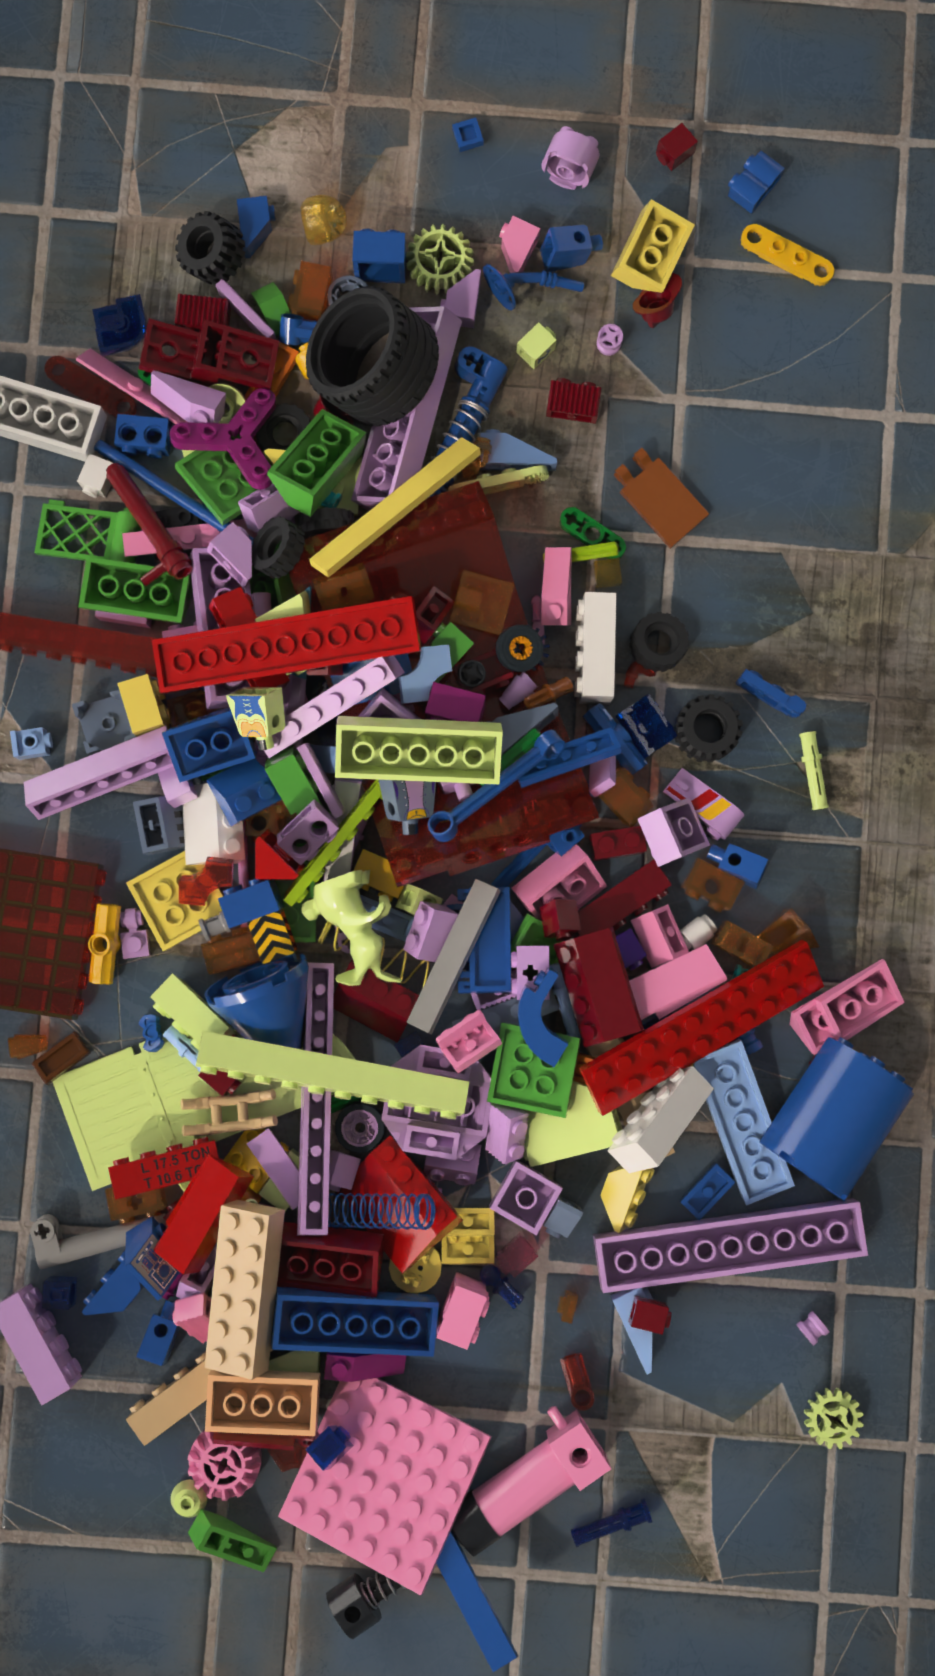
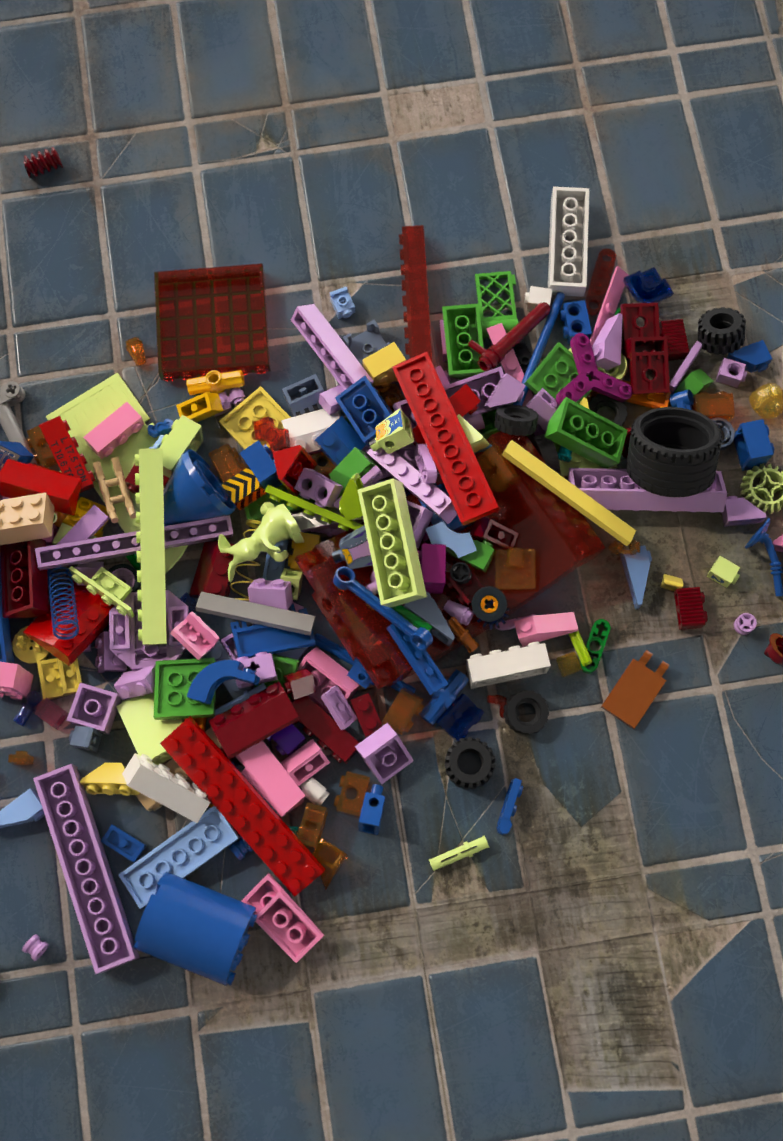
camera: 85 degrees right, 10 degrees down
reddish brown tile [31,1031,91,1085] -> none
light grey bush [198,911,232,942] -> none
blue piece [410,346,508,523] -> none
yellowish green plate [448,465,549,501] -> none
lavender tile [589,756,616,798] -> none
dark red brick [628,1295,672,1335] -> none
lavender door [663,768,744,841] -> none
none -> yellowish green bracket [69,566,135,618]
none -> bright pink brick [84,402,144,459]
none -> yellow brick [176,392,224,423]
none -> lavender plate [320,685,358,730]
none -> lime slope [339,473,364,521]
none -> lavender beam [414,444,437,484]
none -> light yellow slope [660,574,683,591]
none -> lavender brick [716,358,747,388]

